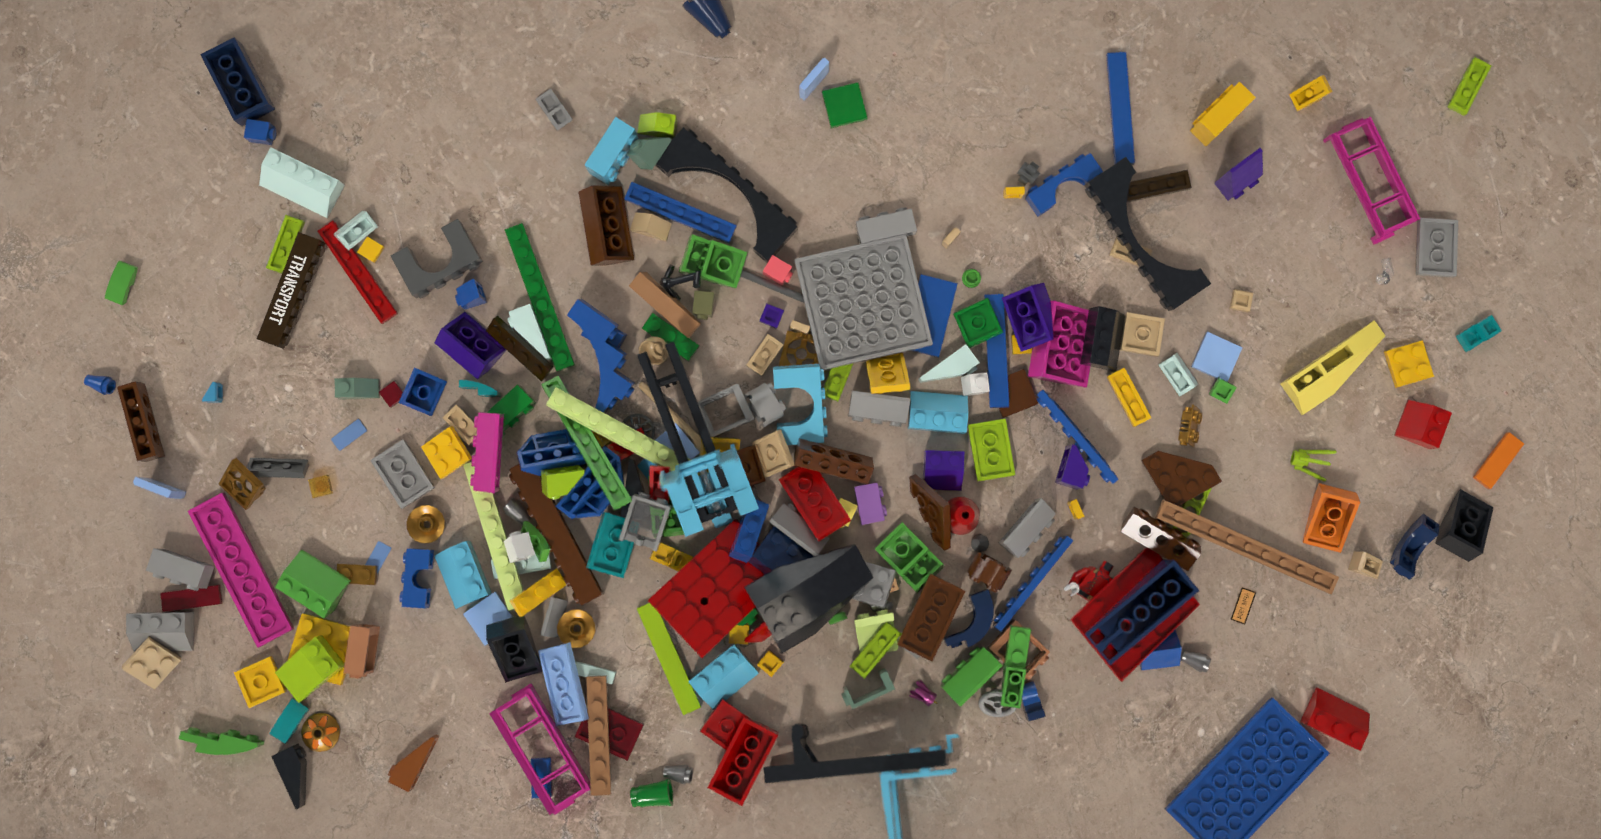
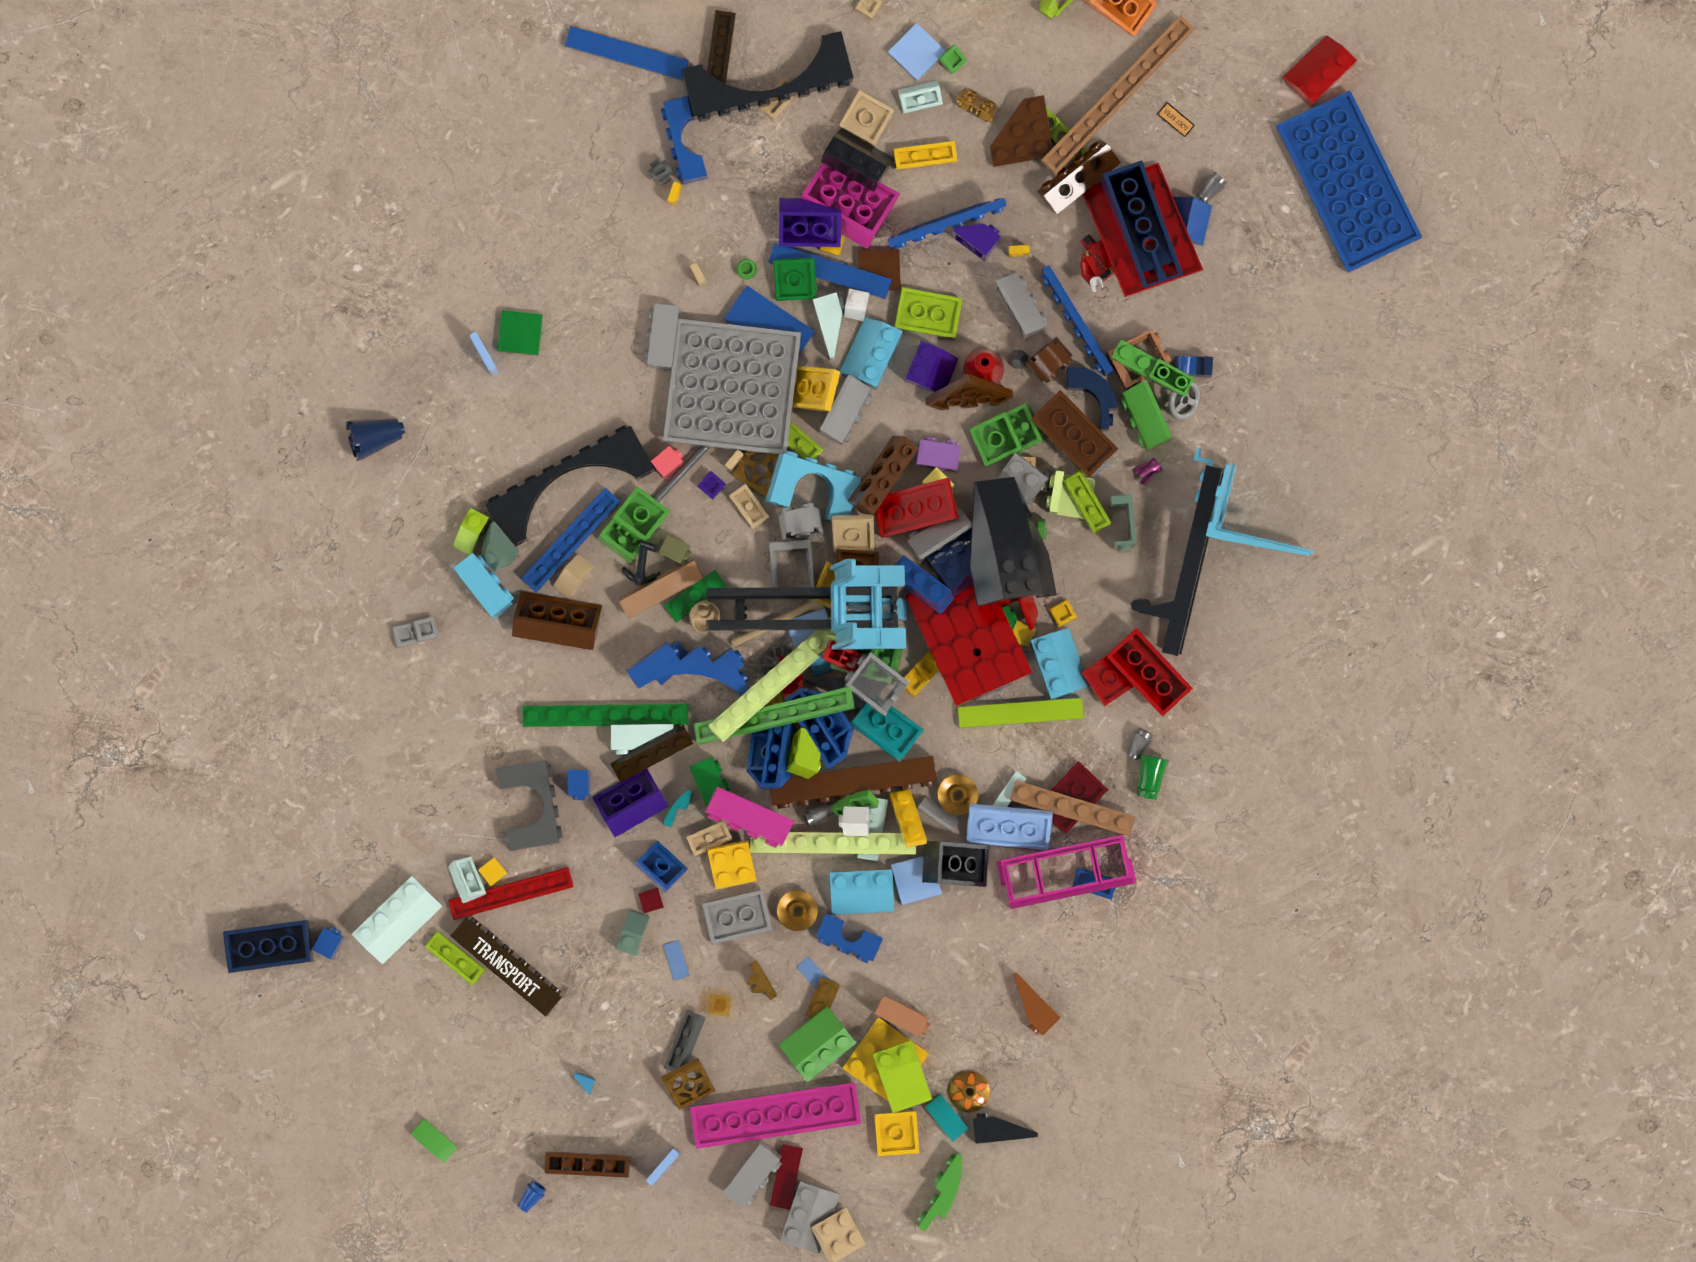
camera: 65 degrees left, 0 degrees up
none -> pearl gold piece [747,961,777,1000]

